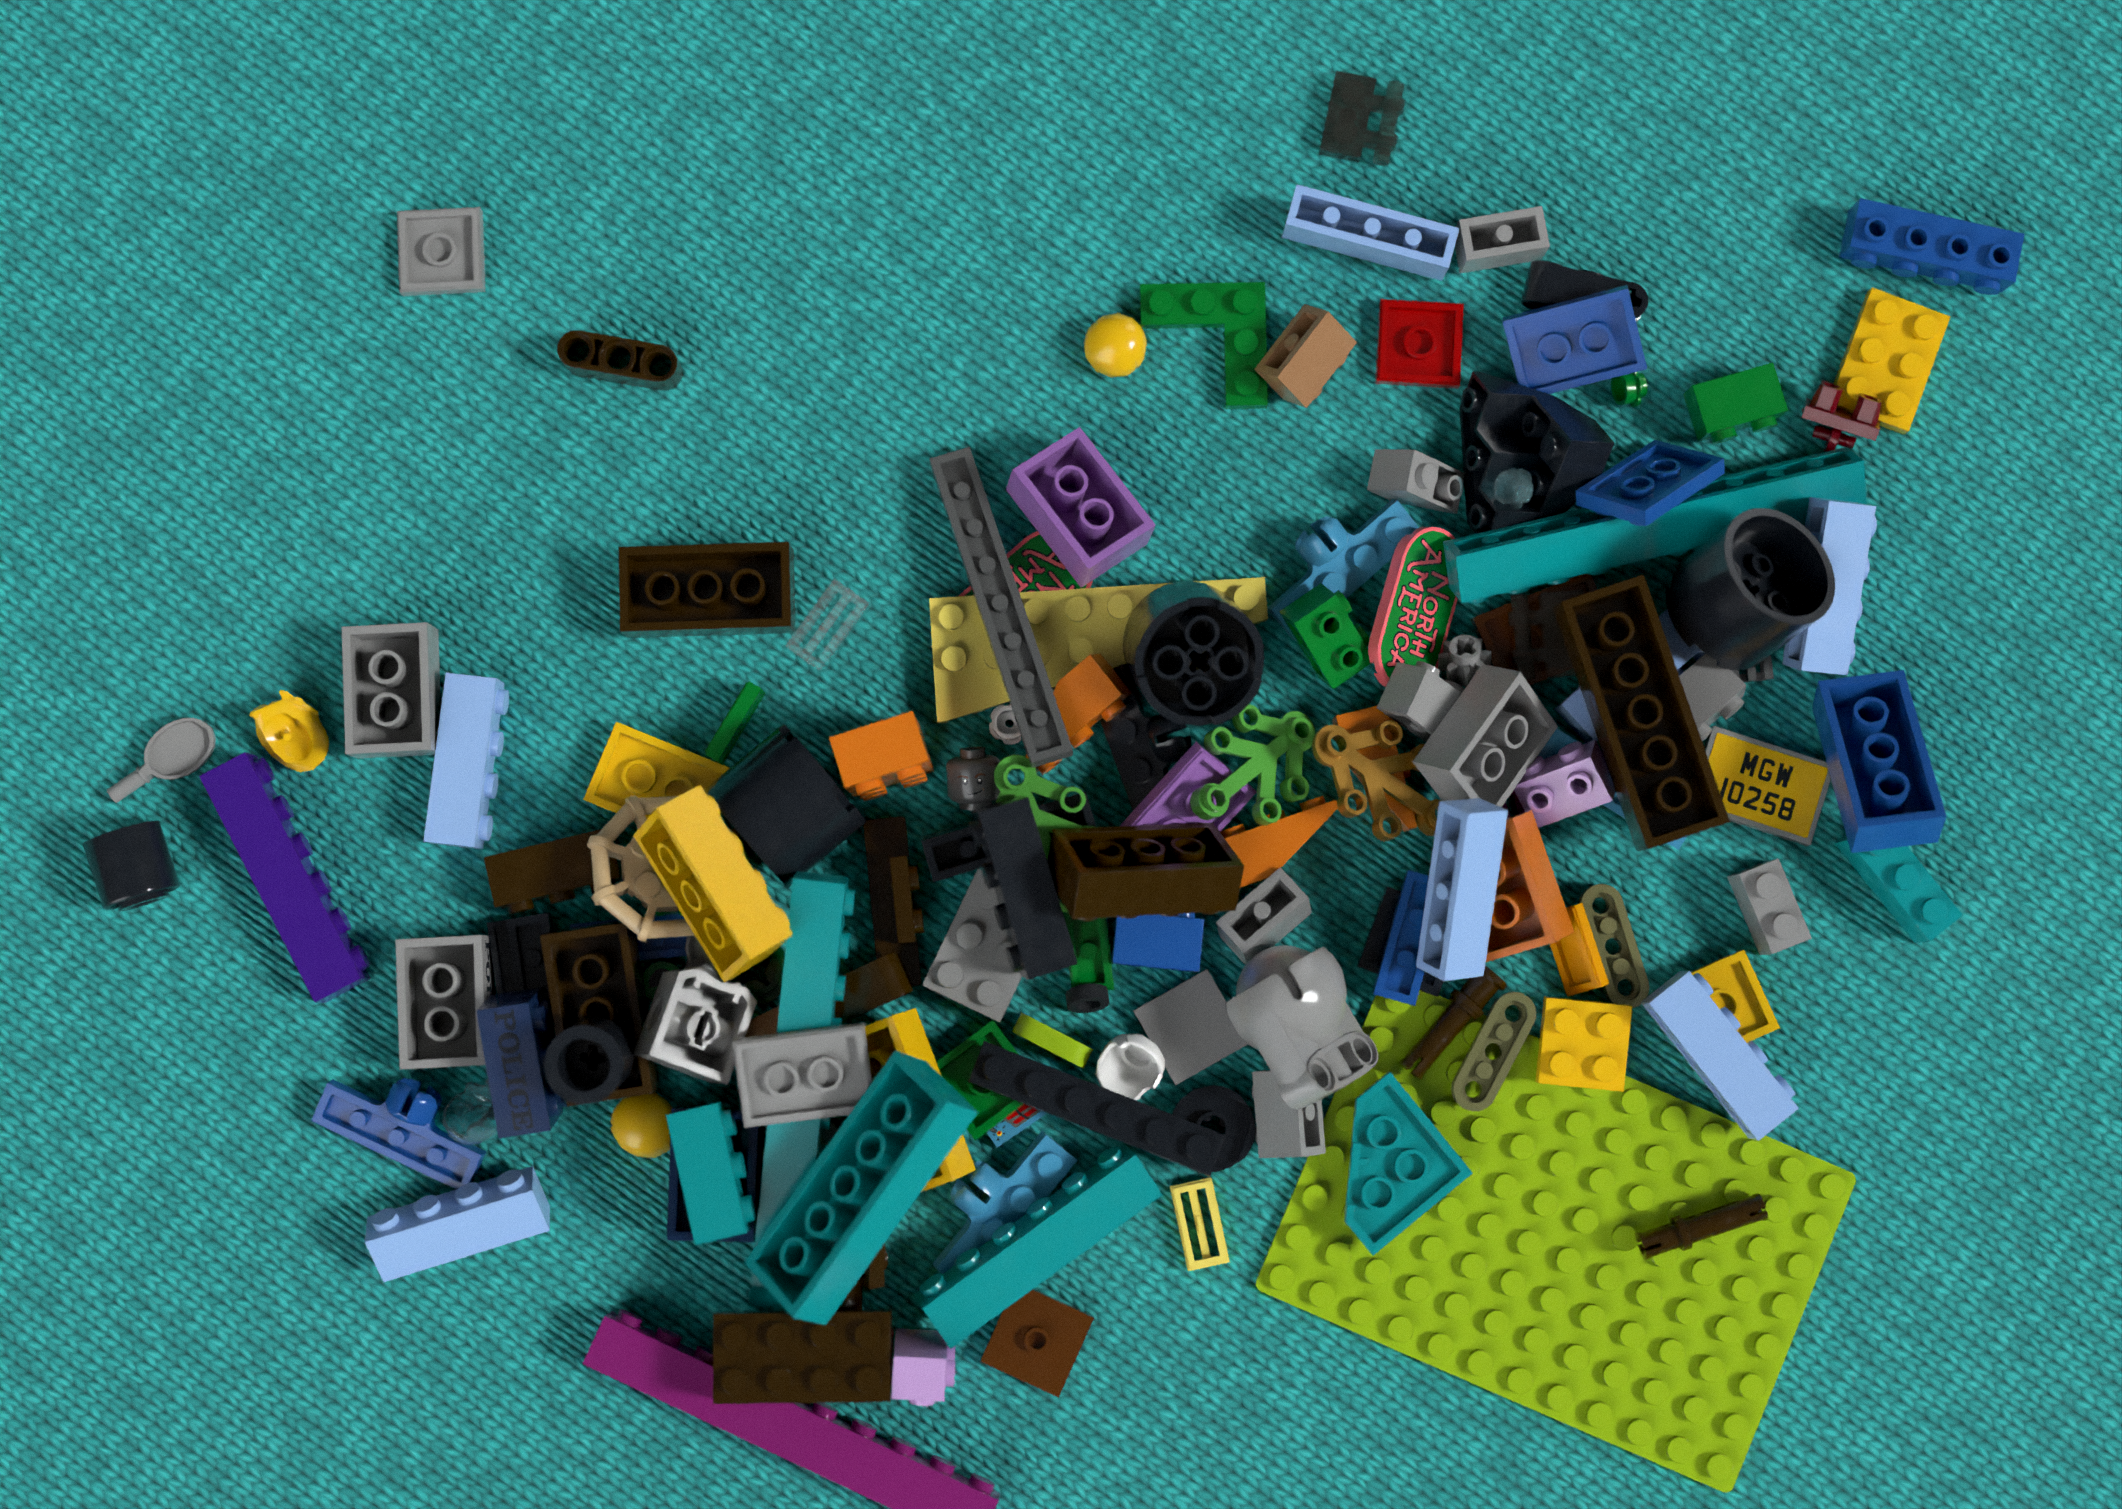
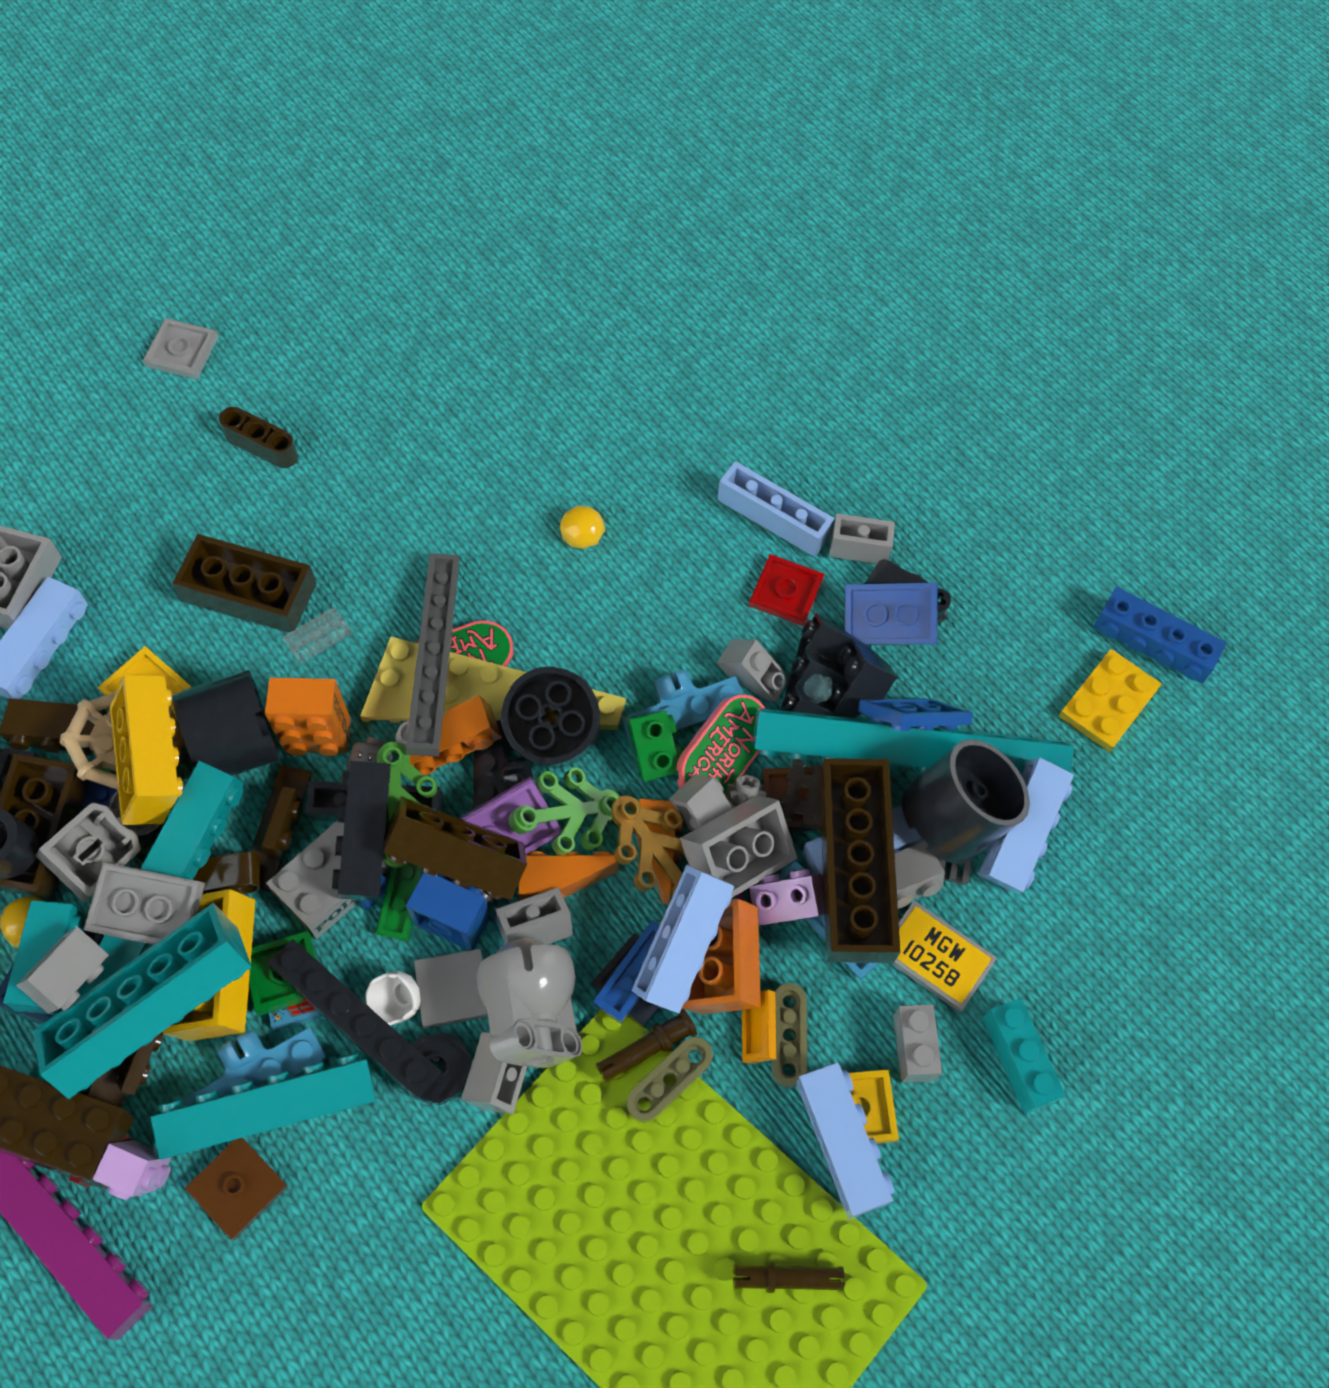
camera: 15 degrees right, 20 degrees down
green tile [705,682,766,765] -> none
medium lavender brick [1006,427,1156,588] -> none
lime beam [1012,1012,1093,1069] -> none
black piece [1065,984,1109,1013] -> none
green plate [1140,282,1268,409] -> none
light yellow tile [1169,1177,1230,1271] -> none
medium nougat brick [1254,304,1357,408] -> none
clear smoke plate [1319,70,1405,166] -> none
teal plate [1344,1071,1473,1256] -> none
yellow plate [1535,996,1632,1092] -> none
green plate [1611,372,1648,407] -> none
green brick [1683,363,1788,444] -> none
dark red hips [1801,381,1881,452] -> none
blue brick [1812,670,1947,853] -> none
none -> light grey brick [16,927,109,1014]

